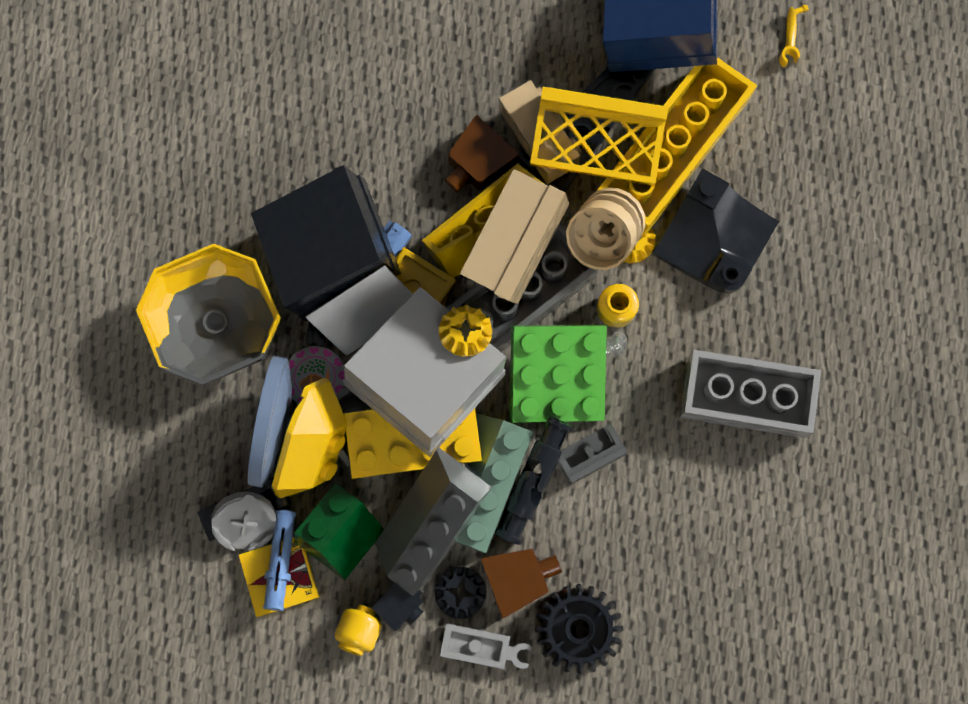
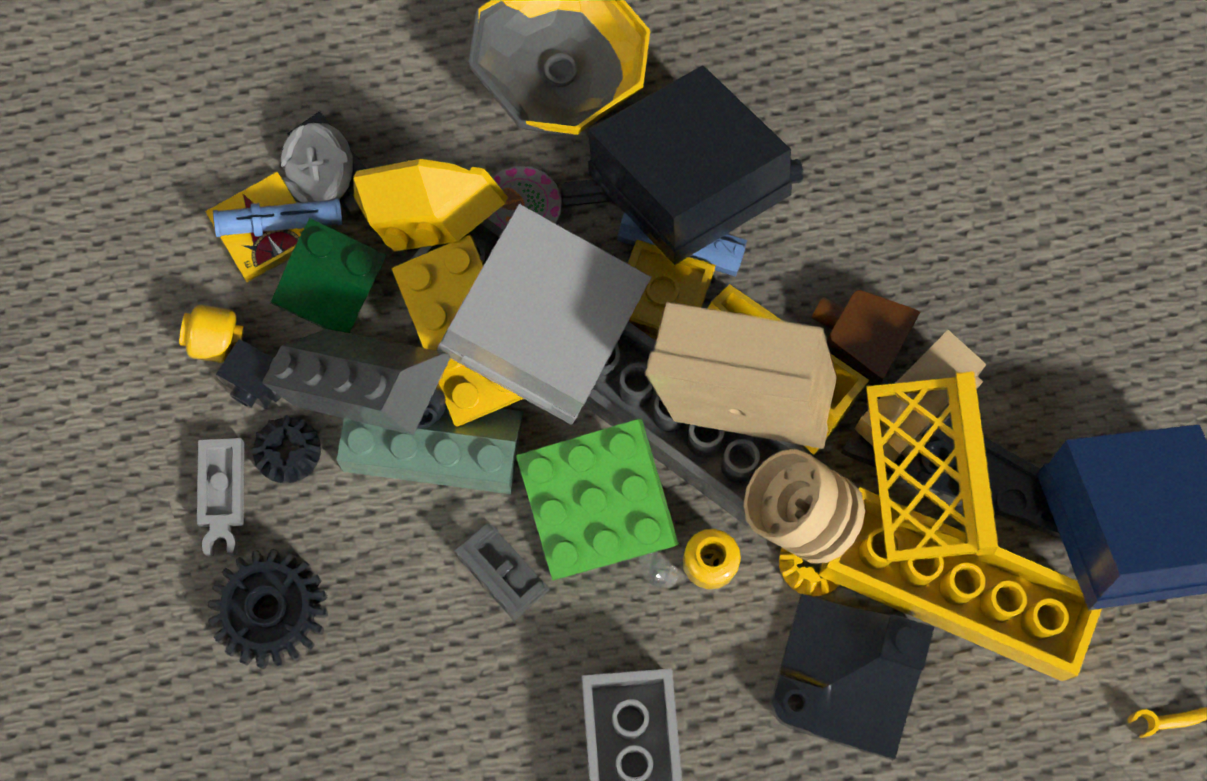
camera: 75 degrees right, 5 degrees down
sand blue dish [248,356,292,488] -> none
white piece [306,265,413,355] -> none
yellow gear [439,304,493,357] -> none
reddish brown torso [481,549,562,618] -> none
black piece [495,415,573,545] -> none

